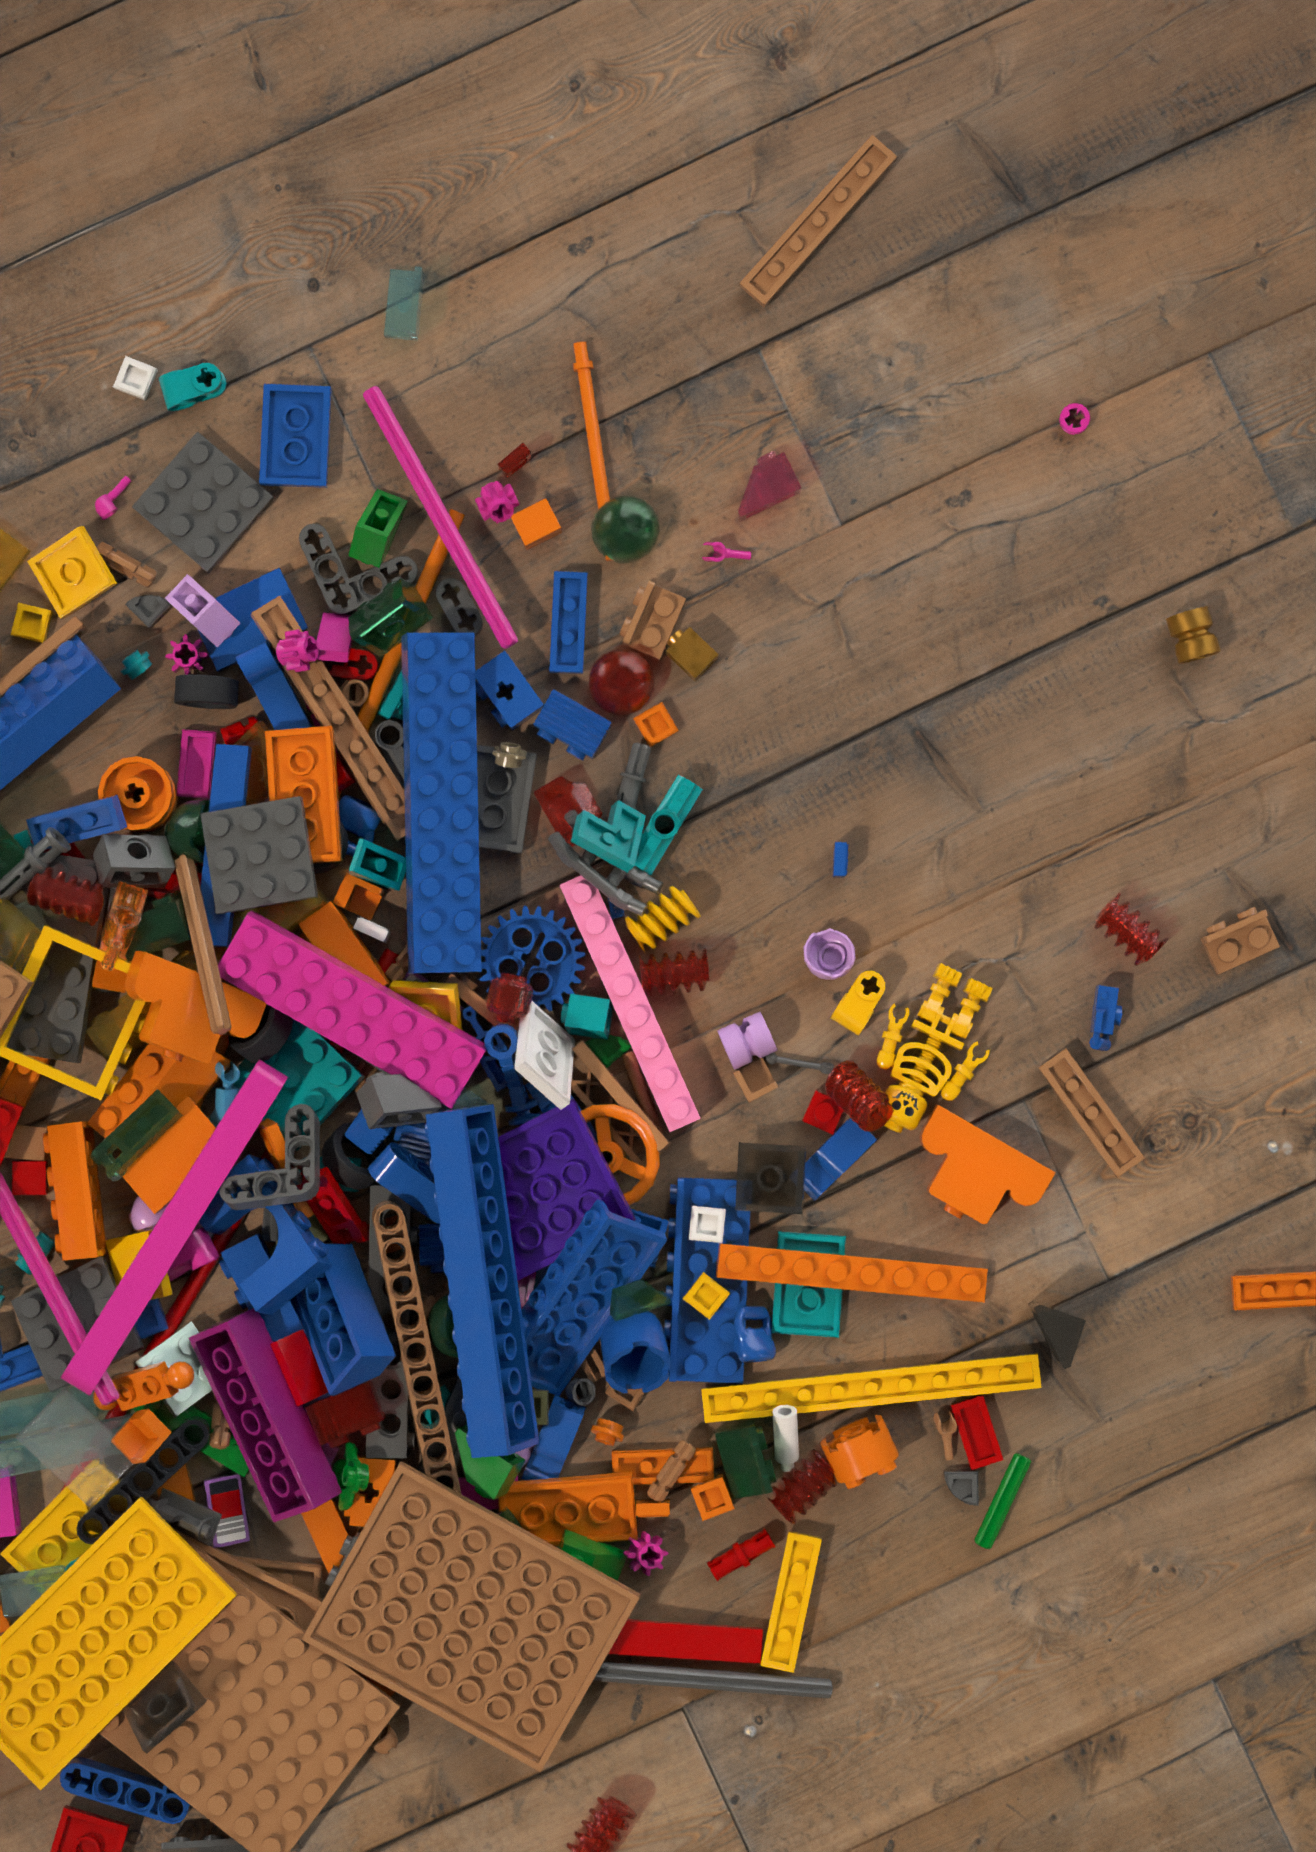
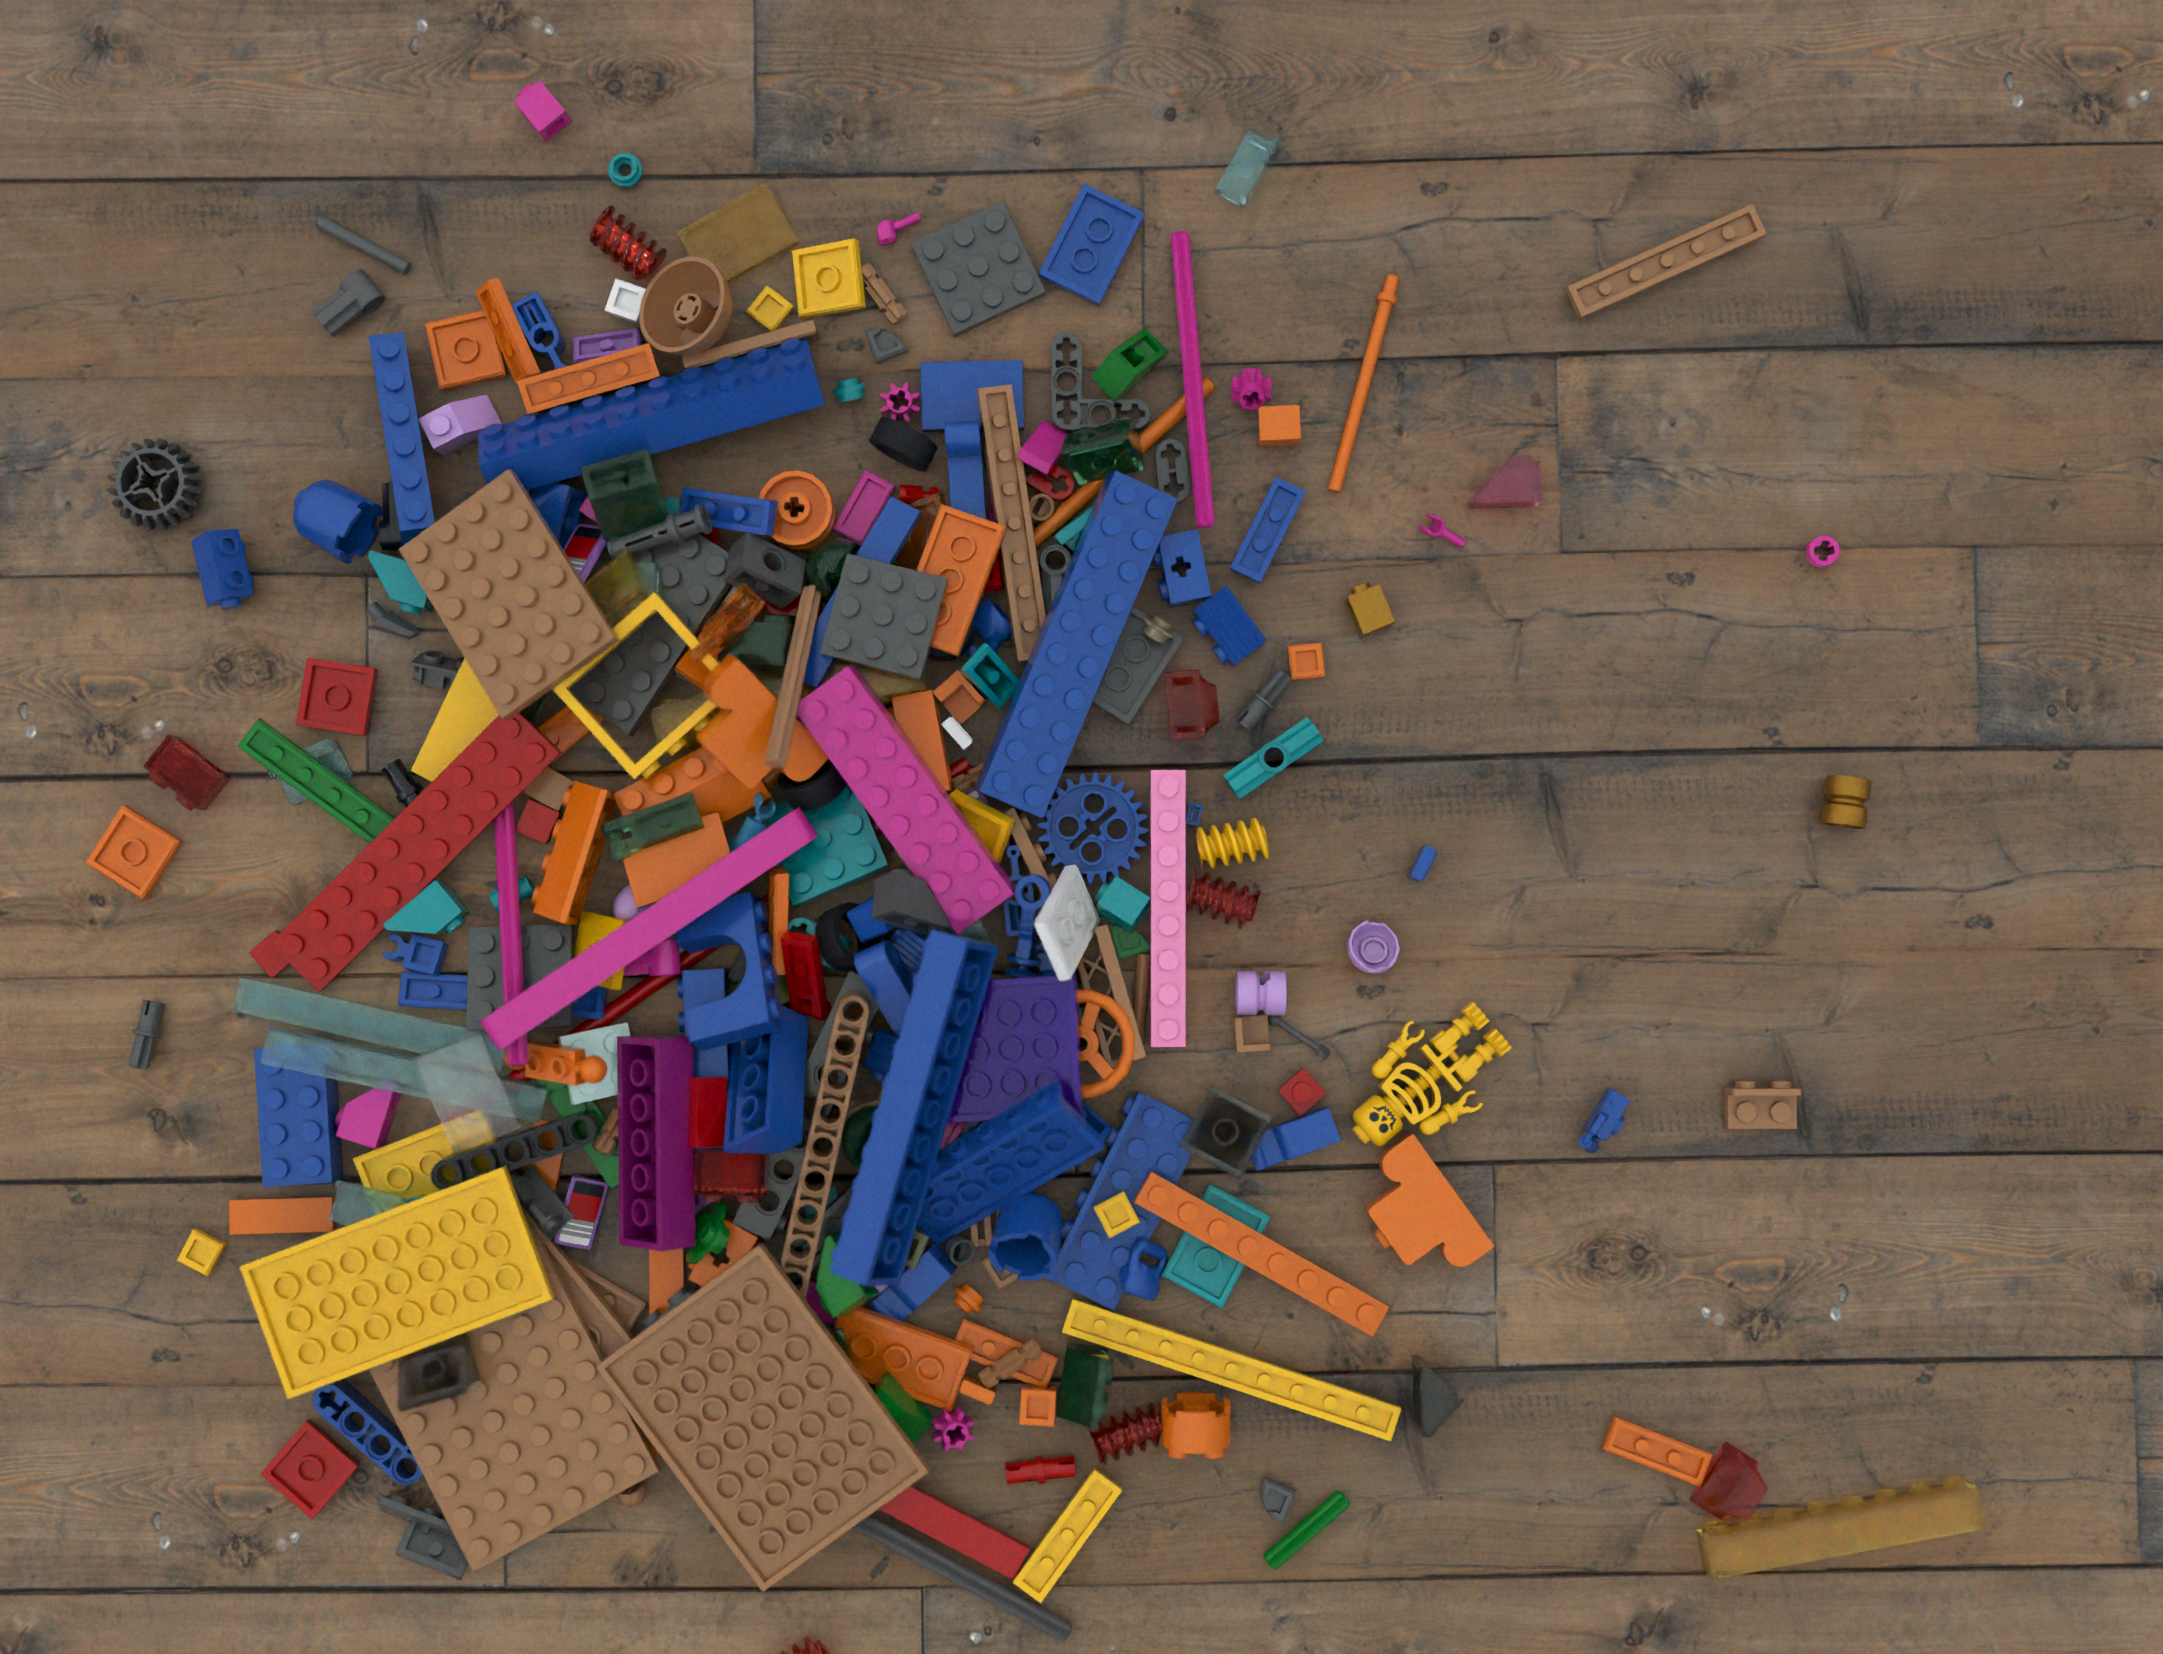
camera: 20 degrees right, 0 degrees up
clear red piece [27,867,104,926] -> none
orange panel [111,1409,172,1464] -> none
white tile [113,356,158,401] -> none
teal piece [158,363,227,411] -> none
lavender slope [165,574,240,647] -> none
dark grey beam [220,1104,320,1210] -> none
dark pink gear [276,629,319,672] -> none
clear red head [486,972,533,1024] -> none
clear red tile [497,443,532,478] -> none
dark grey piece [548,810,663,917] -> none
teal plate [571,800,646,873] -> none
clear red cylinder [589,649,655,716] -> none
clear green cylinder [591,495,660,564] -> none
tile [610,1280,671,1322] -> none
medium nougat bracket [619,581,686,661] -> none
white tile [689,1206,726,1243] -> none
white cylinder [772,1405,799,1472] -> none
clear red piece [825,1060,894,1132] -> none
yellow piece [830,971,885,1036] -> none
medium nougat hand [933,1410,957,1460] -> none
red tile [950,1394,1004,1470] -> none
medium nougat plate [1038,1048,1145,1178] -> none
clear red piece [1094,893,1169,966] -> none

